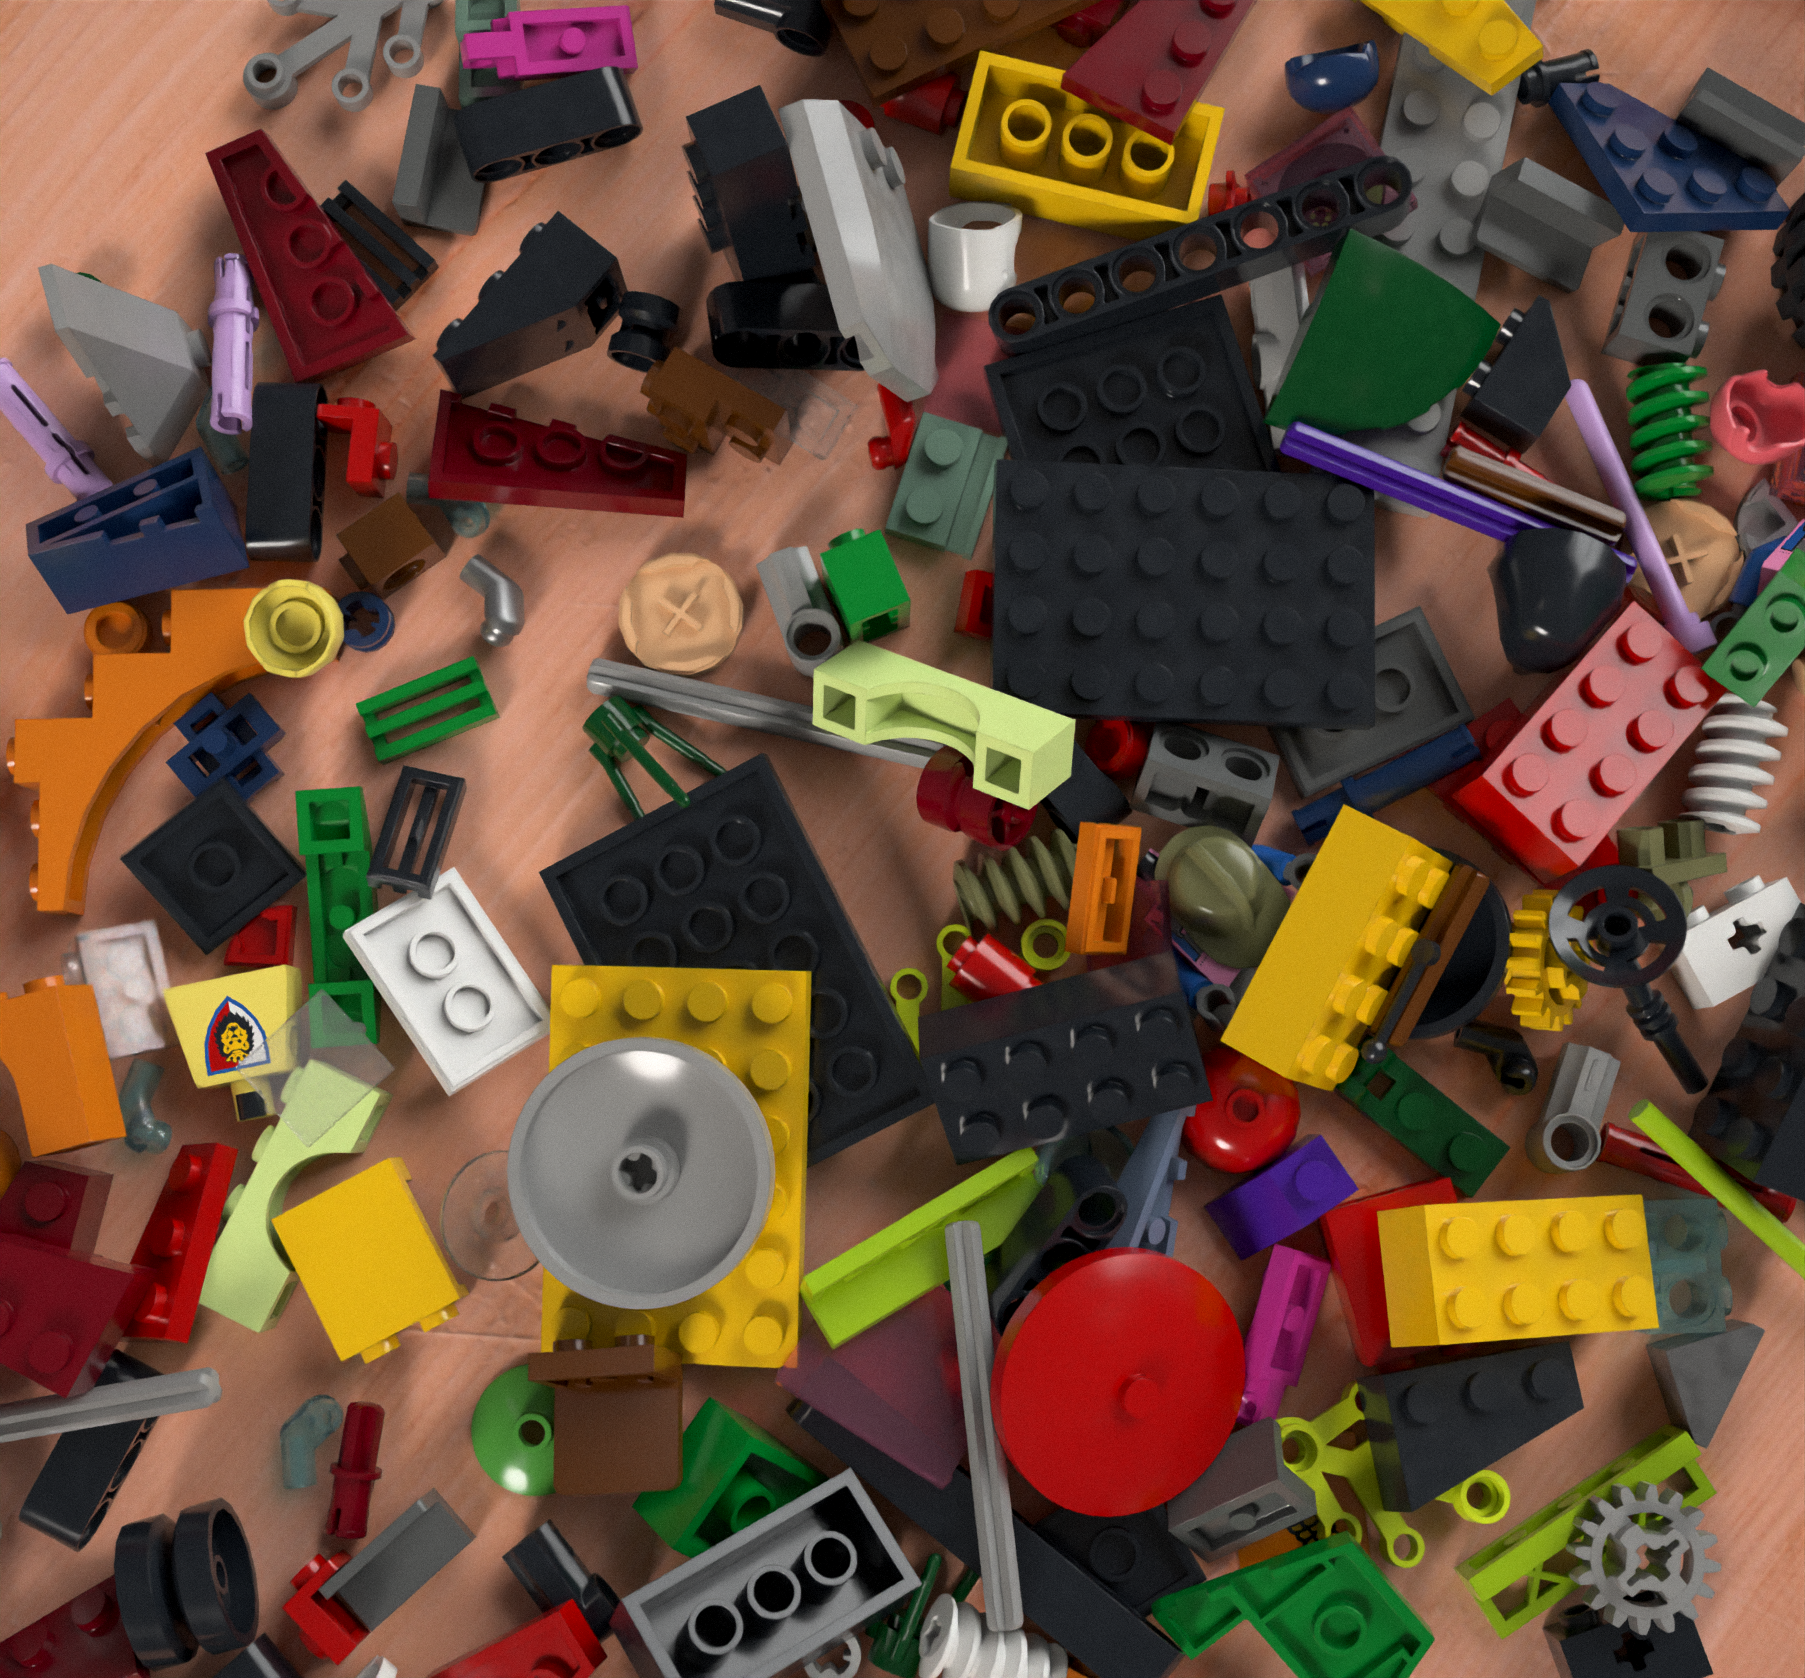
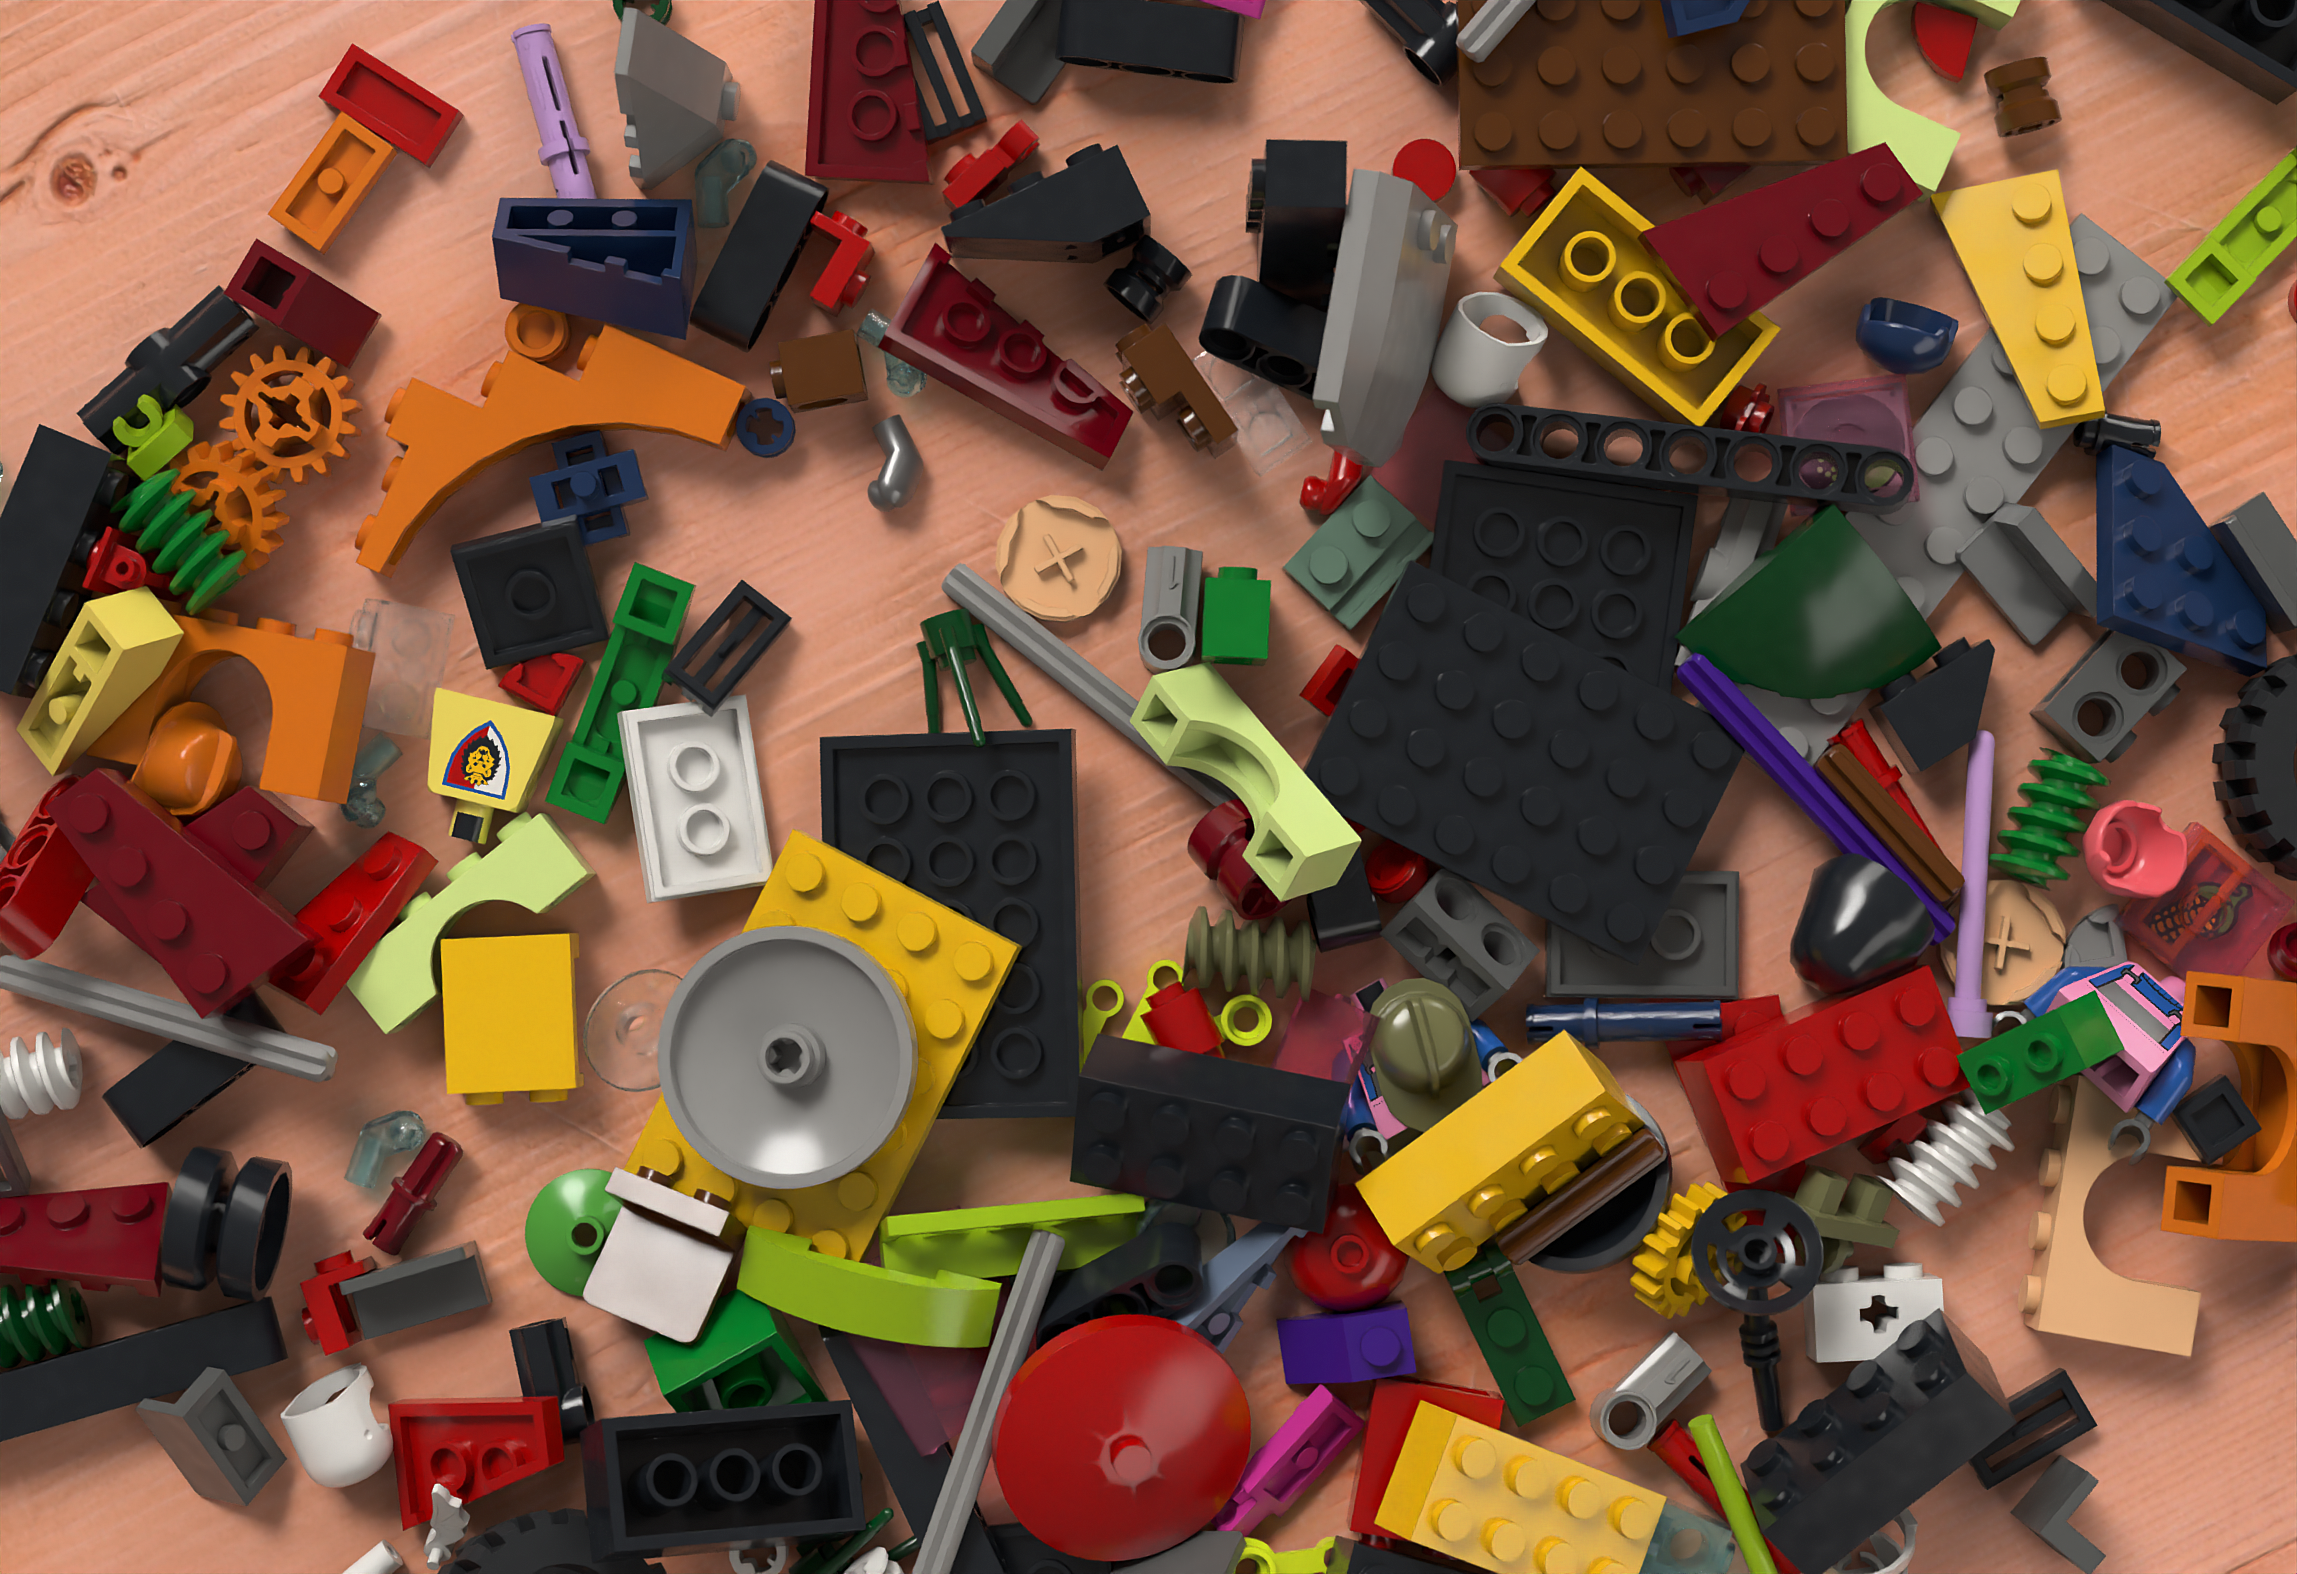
camera: 25 degrees right, 5 degrees up
lavender pin [208,253,259,435] -> none
clear piece [235,989,396,1147] -> none
light yellow hair [243,579,344,678] -> none
green tile [356,656,500,765] -> none
orange tile [1064,822,1142,955] -> none
black hinge [1361,938,1441,1064] -> none
black arm [1454,1019,1538,1096] -> none
none -> lime slope [737,1225,1002,1348]
none -> red plate [942,119,1040,211]
none -> red tile [1857,1111,1928,1165]

